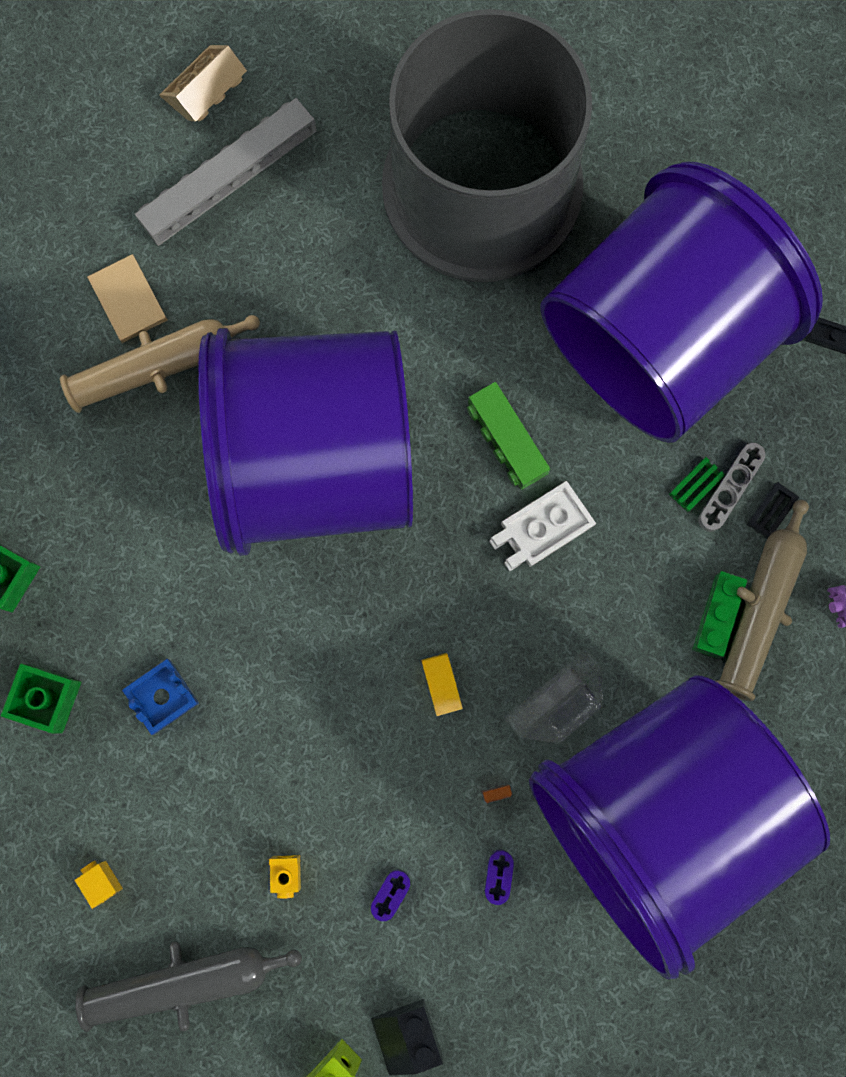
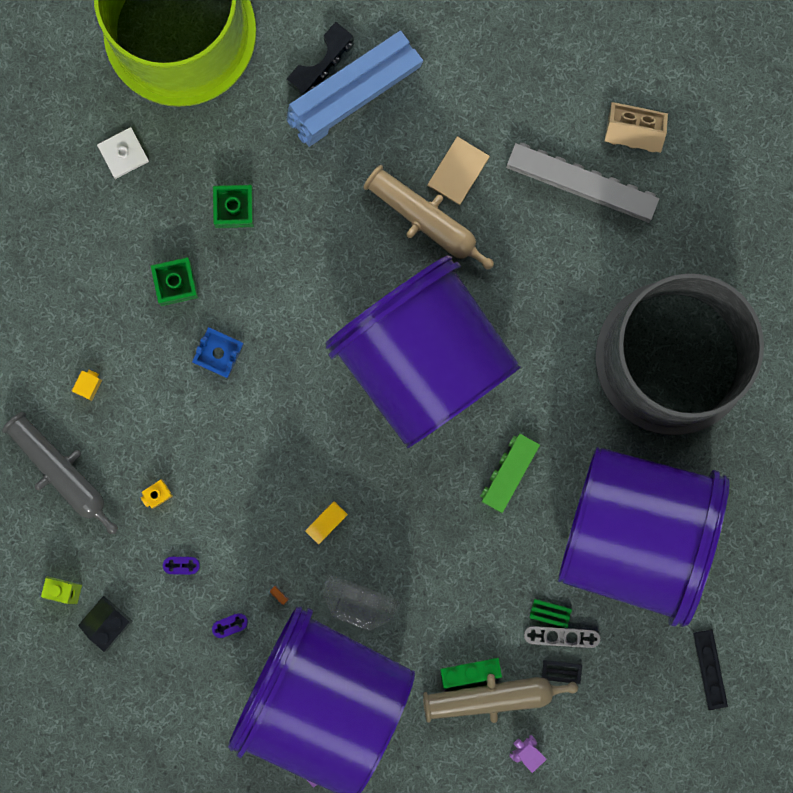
camera: 60 degrees right, 5 degrees up
white tile [489,481,596,572] -> none

